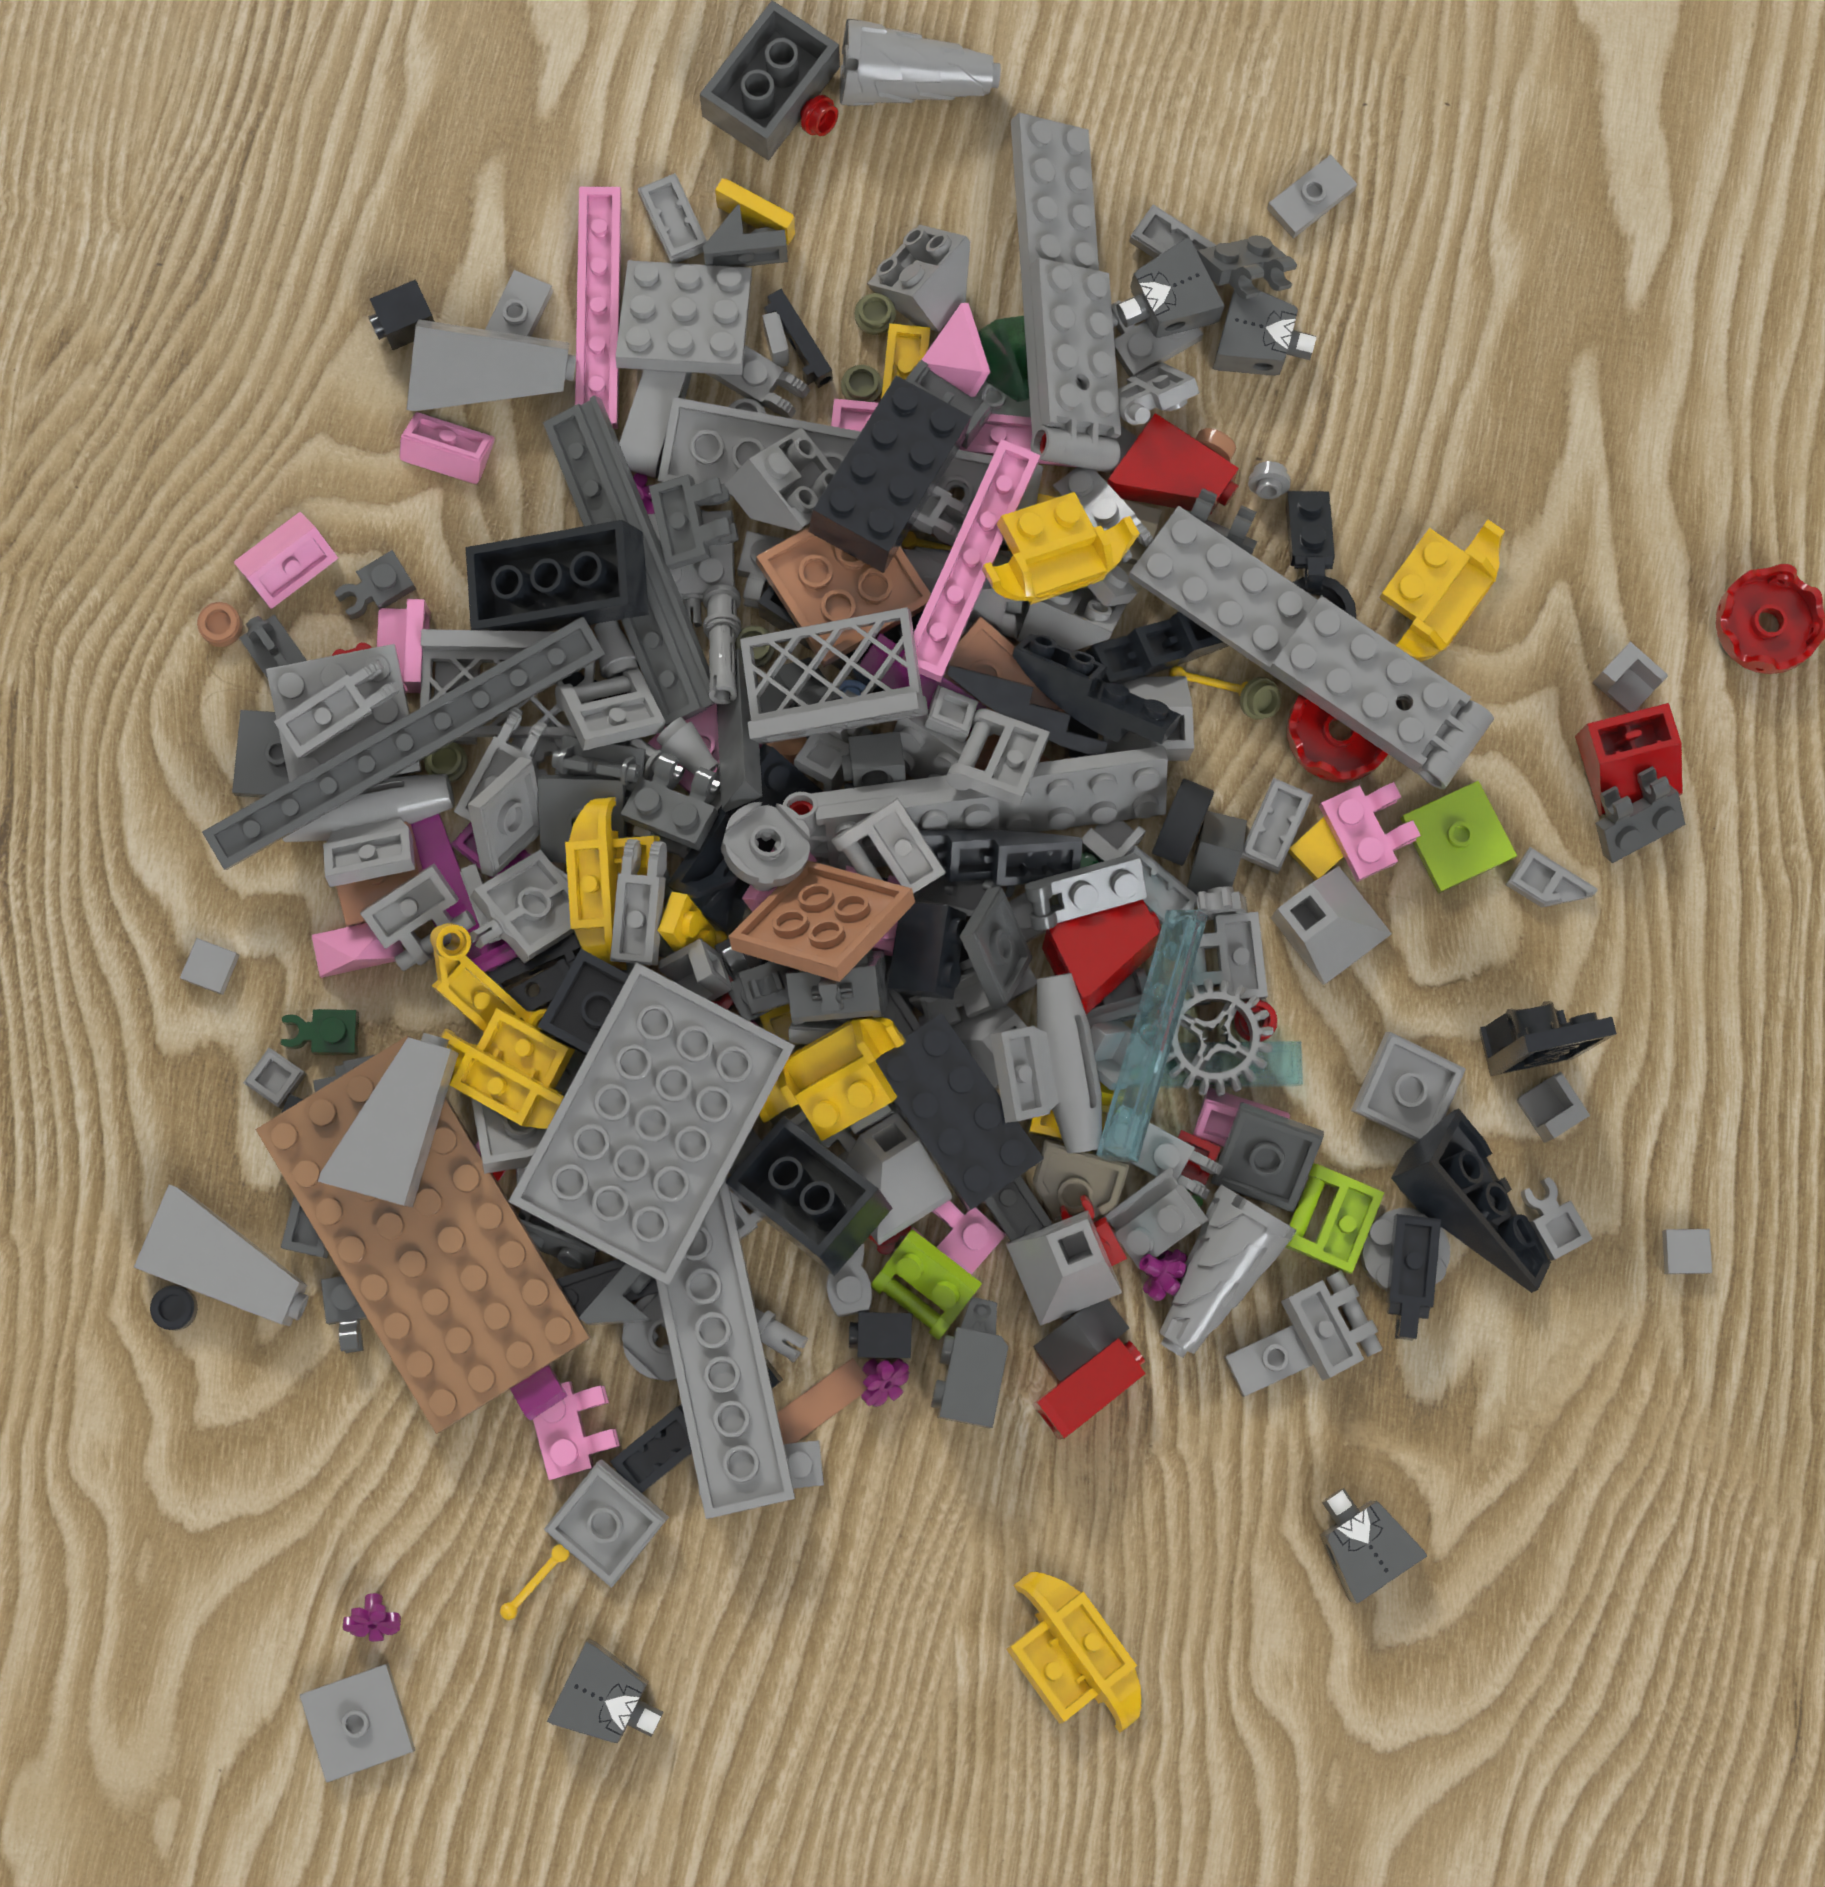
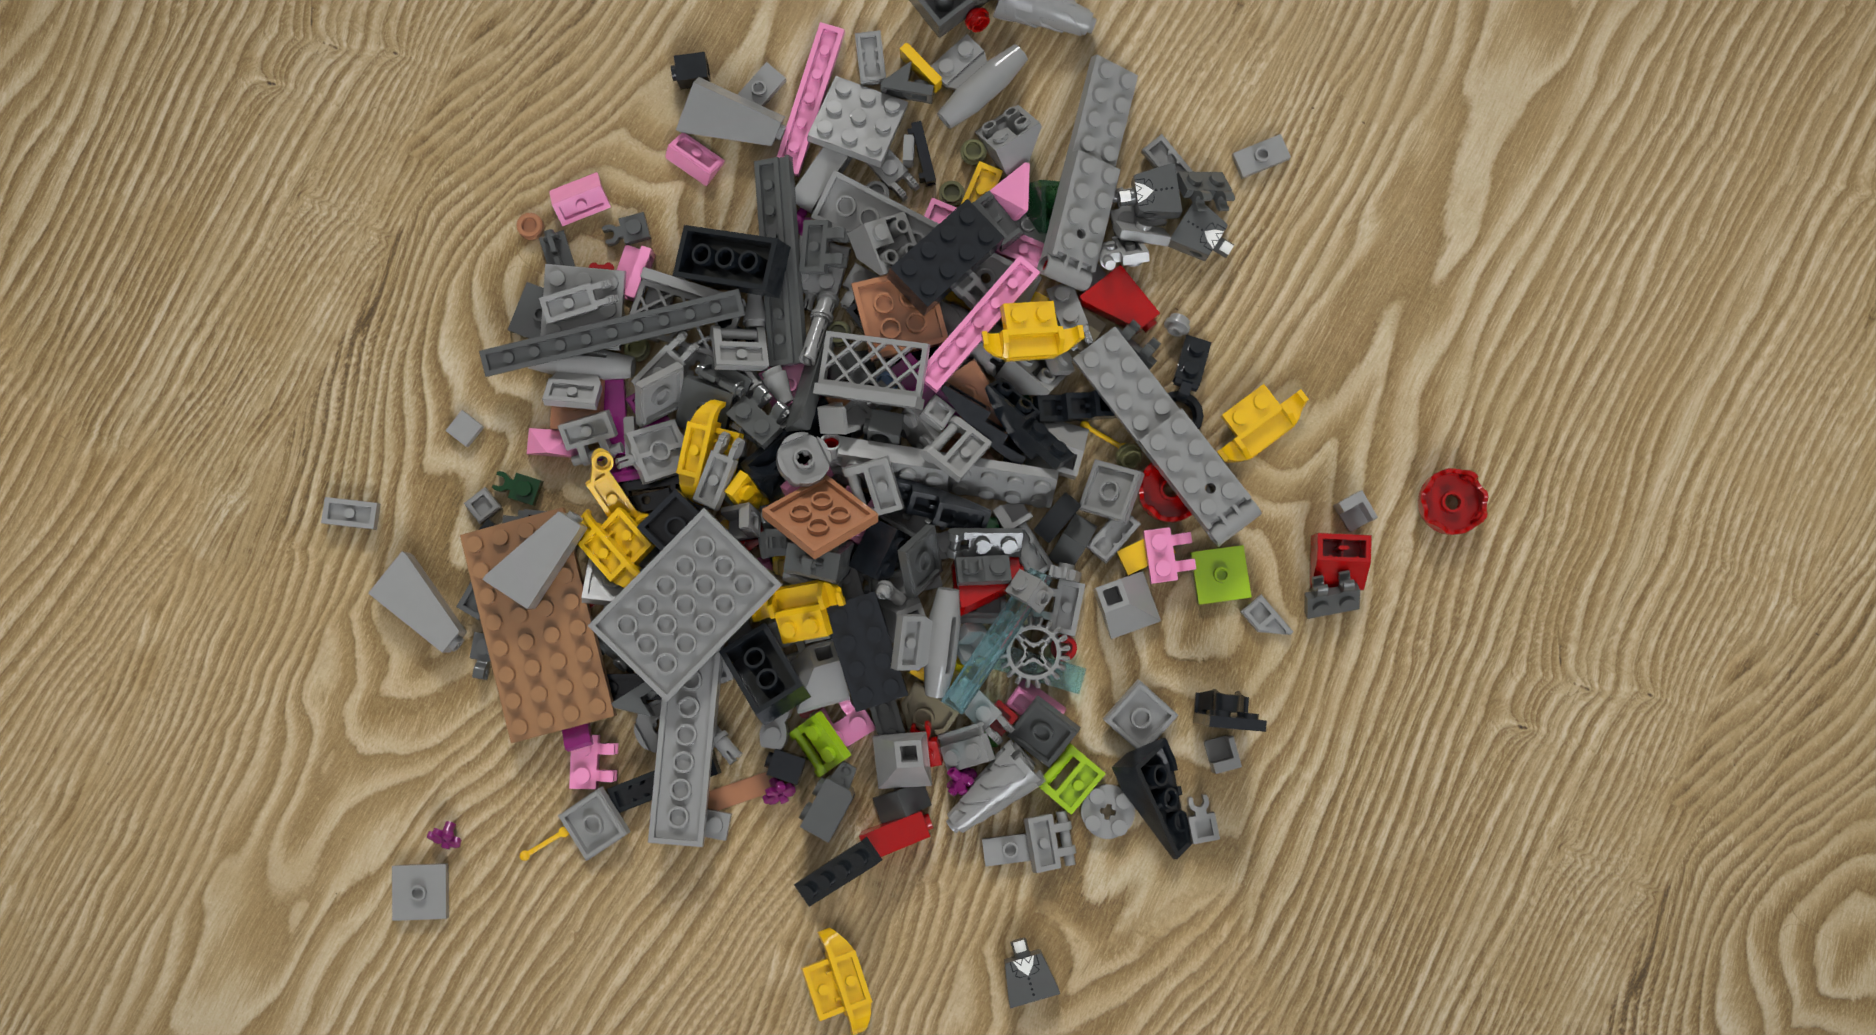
camera: 25 degrees right, 5 degrees up
black tile [150,1286,198,1331] -> none
dark grey torso [547,1639,664,1743] -> none
nougat tile [1195,428,1236,462] -> none
black hinge [1386,1214,1441,1341] -> none
light grey tile [1662,1229,1712,1274] -> none
none -> light grey plate [321,497,381,530]
none -> black plate [794,837,883,907]
none -> light grey panel [817,402,861,434]
none -> light grey arm [875,580,906,607]
none -> light grey plate [931,34,1028,129]
none -> dark grey plate [954,555,1012,586]
none -> light grey bracket [1005,569,1054,614]
none -> light grey plate [1079,459,1145,524]
none -> light grey plate [1113,220,1171,246]

